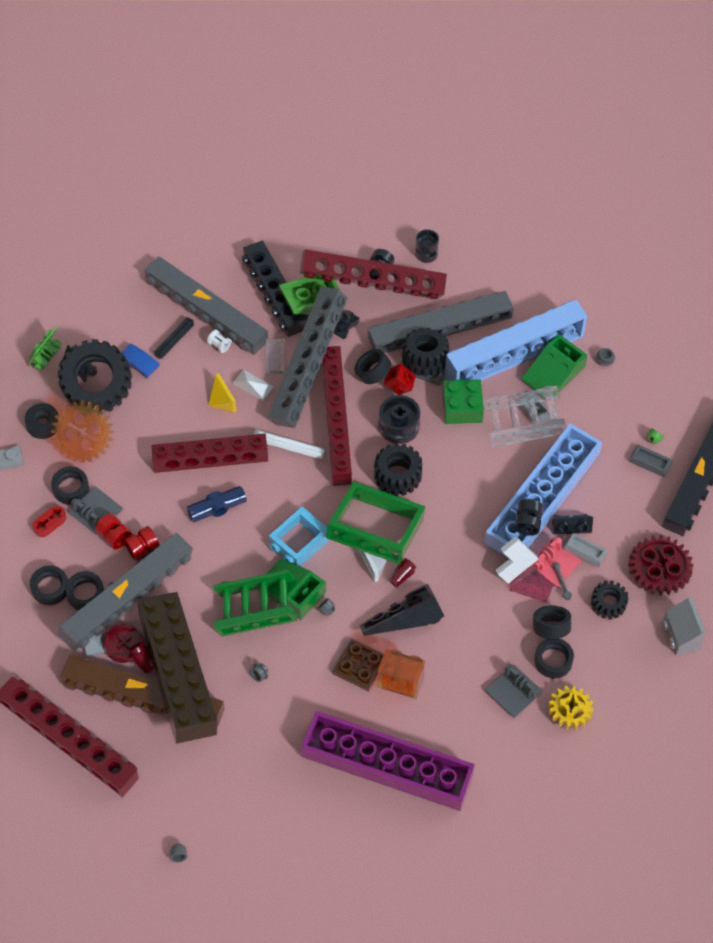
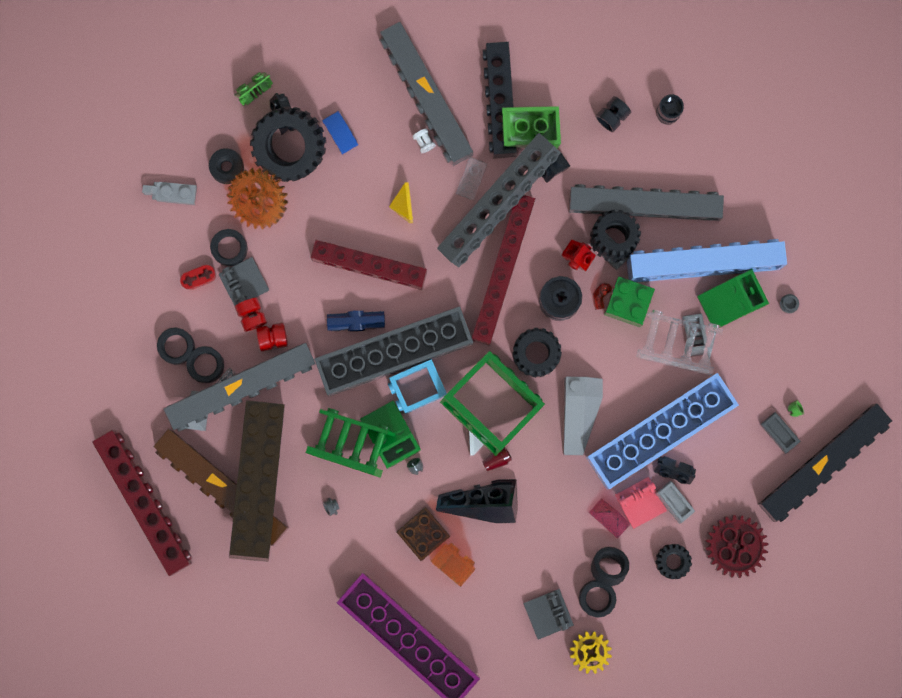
camera: 20 degrees right, 25 degrees up
dark red tile [103,624,144,663] -> none
dark red cone [128,642,154,673] -> none
black axle [154,317,194,359] -> none
dark grey hinge [170,843,187,862] -> none
white slope [233,370,274,401] -> none
white axle [253,430,325,459] -> none
dark red brick [299,249,447,299] -> none
black tyre [354,349,391,385] -> none
white tile [496,536,538,584] -> none
black wheel [514,499,544,536] -> none
dark grey hinge [552,562,572,600] -> none
light grey slope [662,597,706,656] -> none
none -> dark grey brick [314,306,473,396]
none -> light grey wedge [564,377,603,455]
none -> clear red arm [593,282,612,310]

